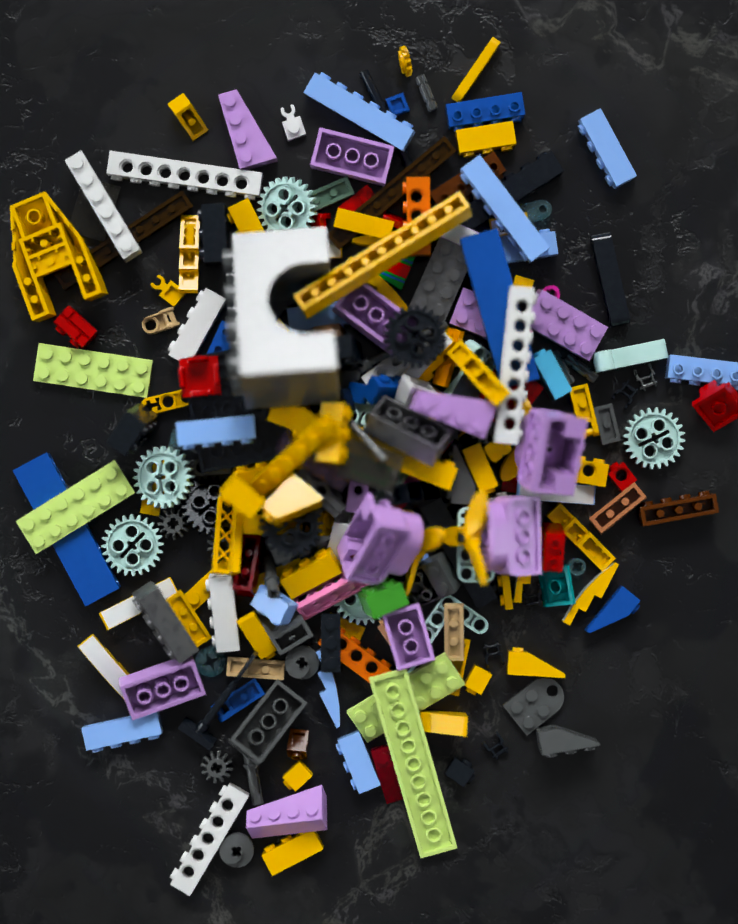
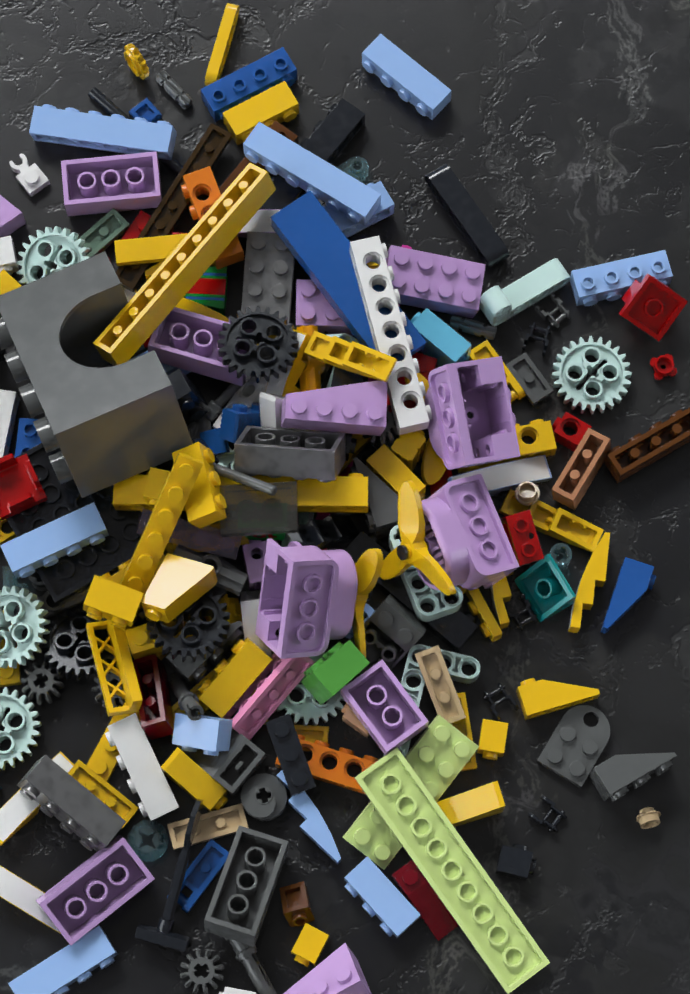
camera: 20 degrees left, 15 degrees down
none -> tan plate [515,481,540,506]
none -> tan plate [636,807,661,829]
none -> red plate [650,354,677,380]

